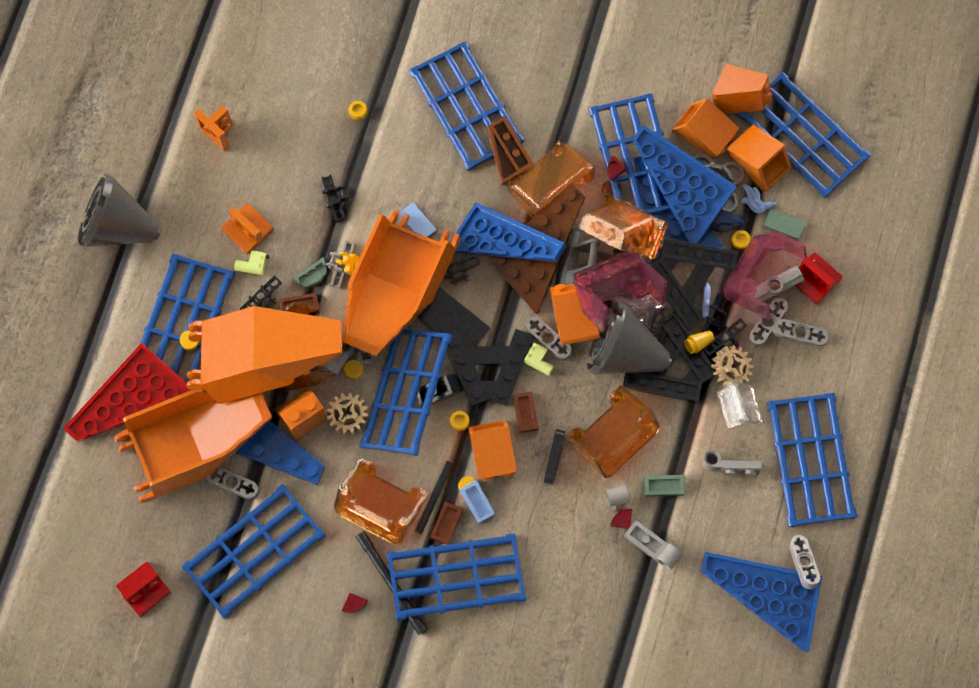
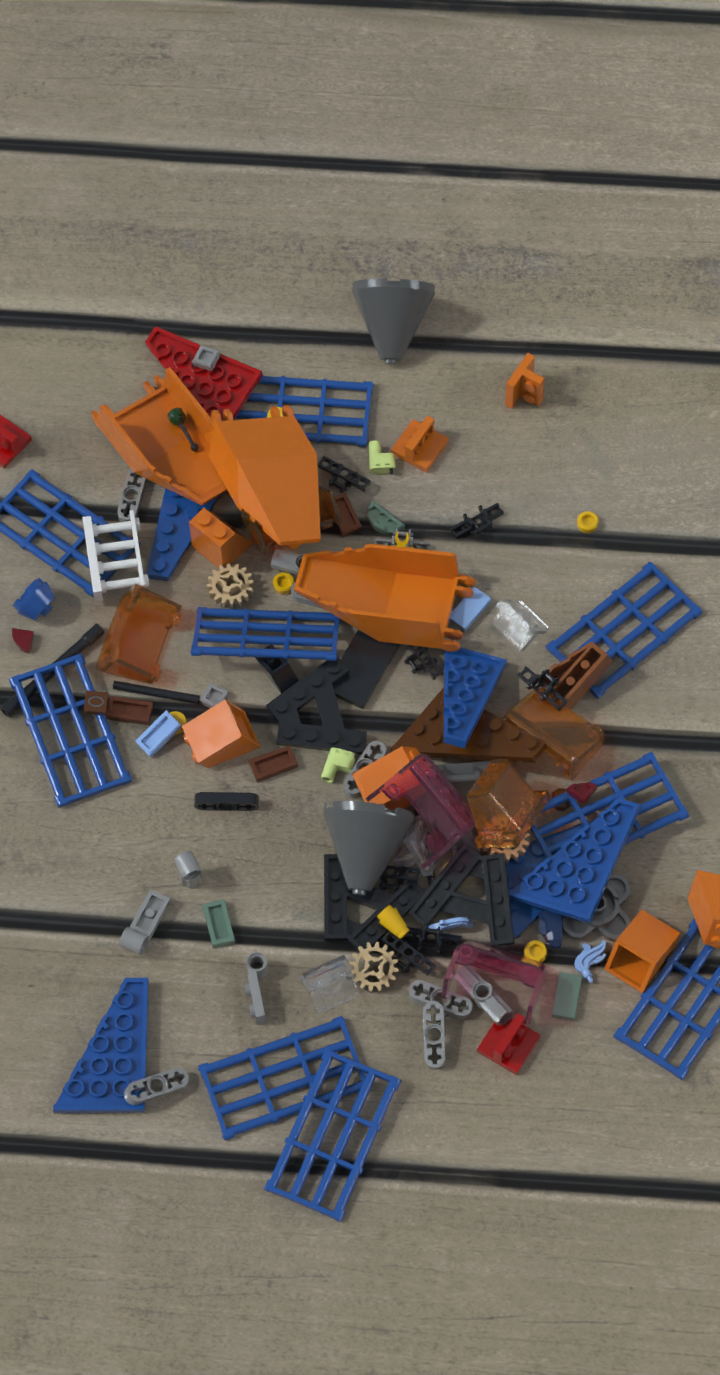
camera: 75 degrees right, 10 degrees down
yellow tile [450,411,470,431] -> none
clear orange windscreen [566,385,660,478] -> none
dark red tile [610,509,632,529] -> none
orange slope [671,98,739,158] -> none
none -> blue cone [13,578,56,621]
none -> white fence [82,510,149,602]
none -> reddish brown tile [84,690,108,716]
none -> hinge [167,408,199,452]
none -> light grey tile [192,345,221,371]
none -> light grey tile [199,683,230,708]
none -> blue door [264,1049,401,1222]
none -> clear bracket [491,599,549,651]
none -> black piece [517,666,568,711]

